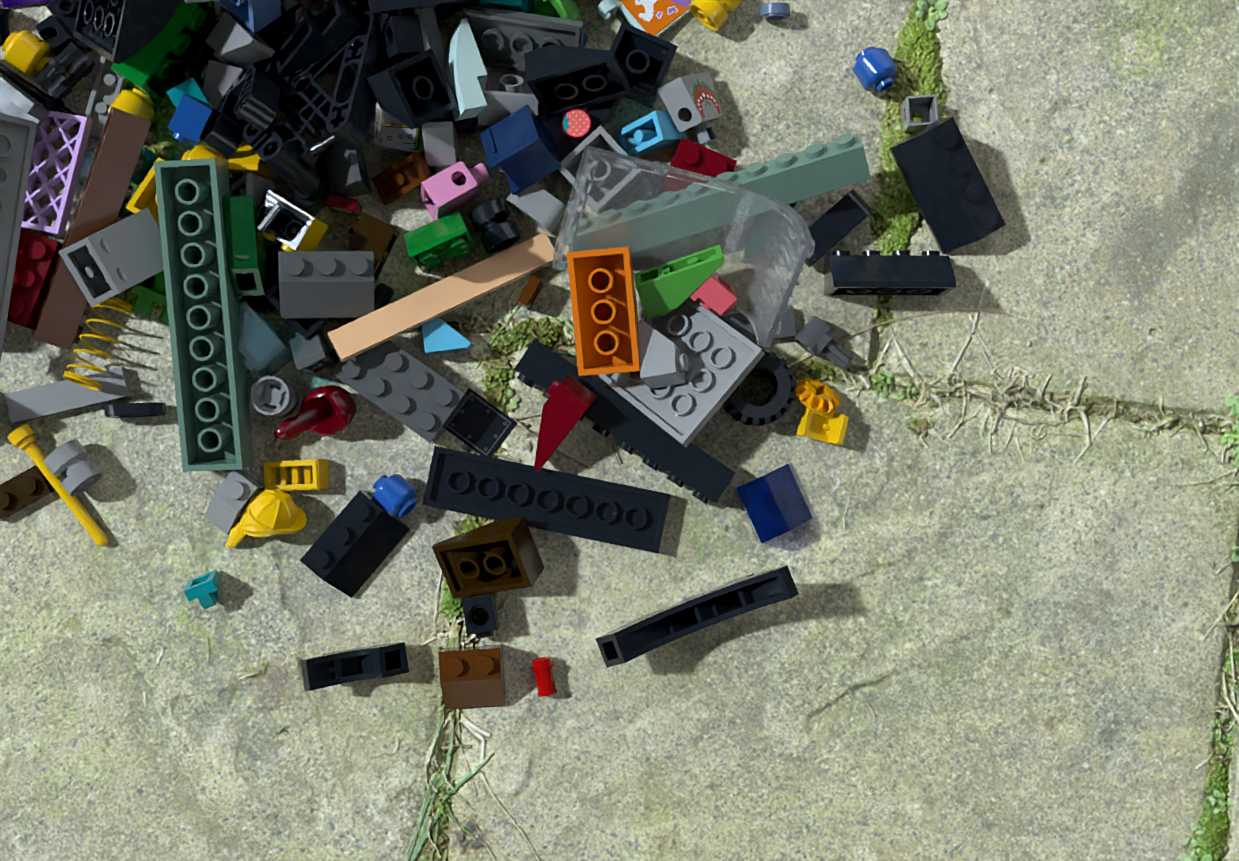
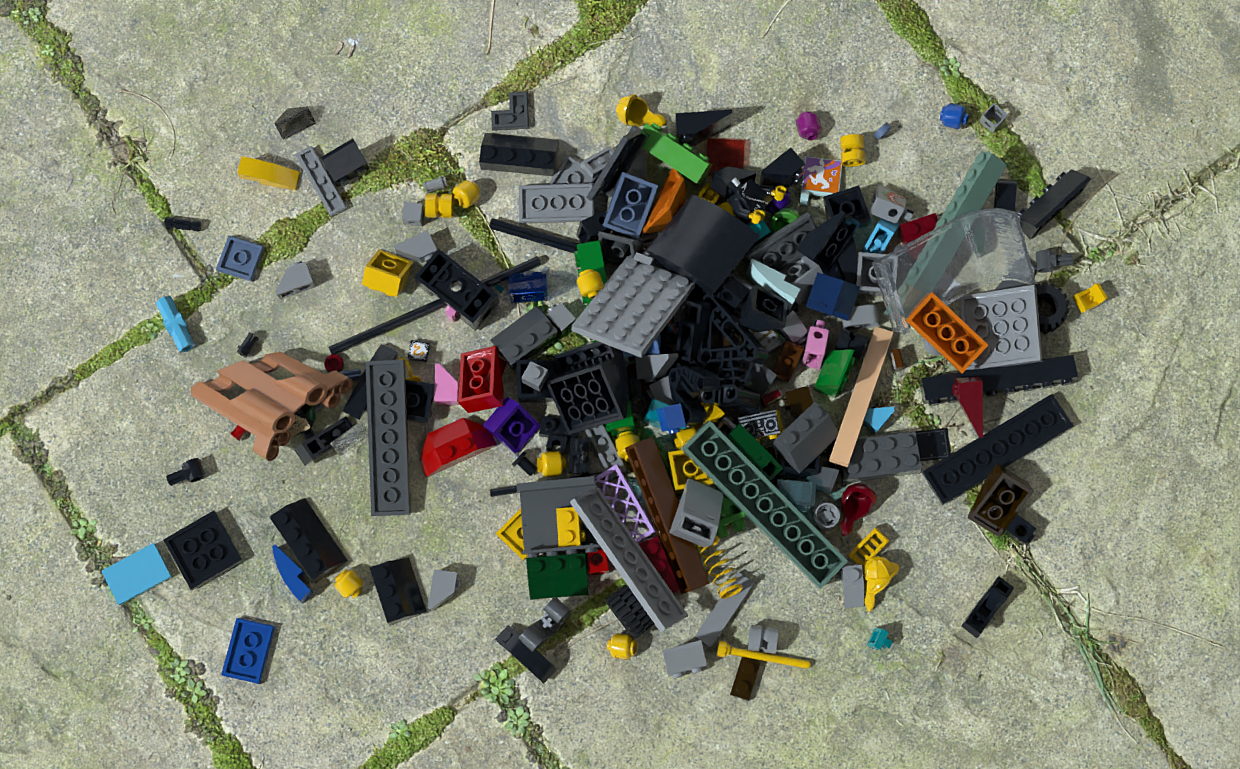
camera: 35 degrees left, 10 degrees down
black tile [104,402,166,418] -> none
black slope [257,201,295,238] -> none
black slope [300,490,411,598] -> none
blue head [372,474,418,519] -> none
reddish brown slope [438,644,506,709] -> none
red pin [530,656,557,697] -> none
tile [561,108,592,141] -> none
black arch [596,565,799,667] -> none
bright green slope [634,244,725,318] -> none
light grey slope [638,321,689,389] -> none
coral brick [690,272,737,316] -> none
clear blue slope [734,464,813,544] -> none
light orange gear [794,377,841,414] -> none
black slope [889,117,1006,253] -> none

